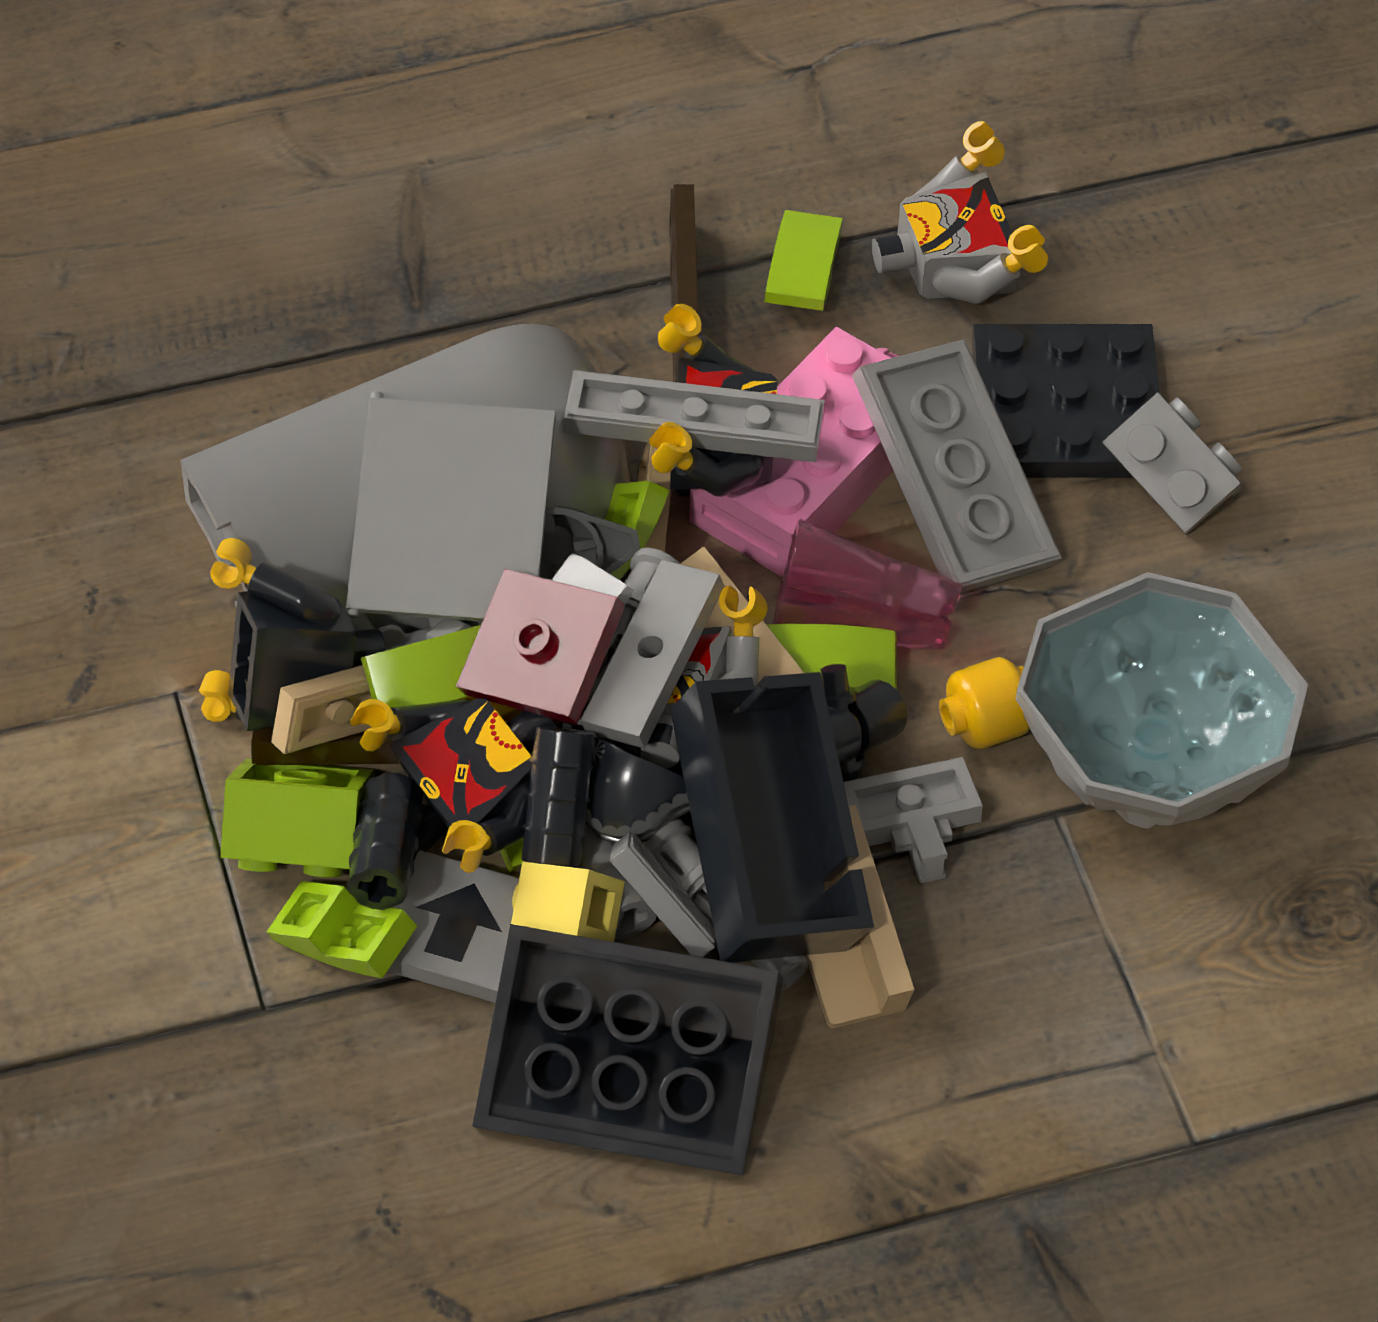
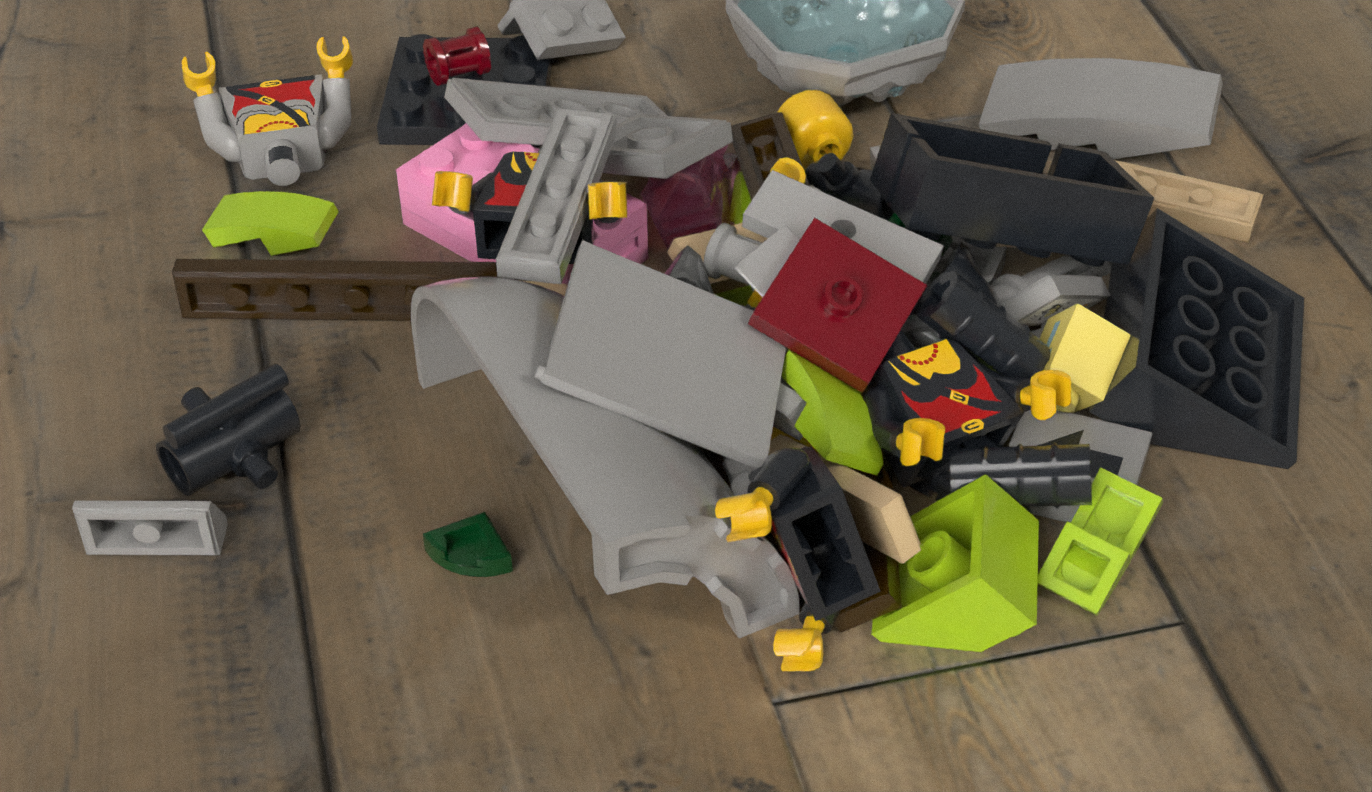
camera: 85 degrees left, 10 degrees down
none -> light grey slope [72,501,228,555]
none -> black pin [156,363,301,496]
none -> dark red bush [423,26,491,86]
none -> light grey tile [602,114,733,179]
none -> dark brown tile [731,112,810,201]
none -> light grey slope [979,58,1223,159]
none -> tan tile [1115,160,1264,243]

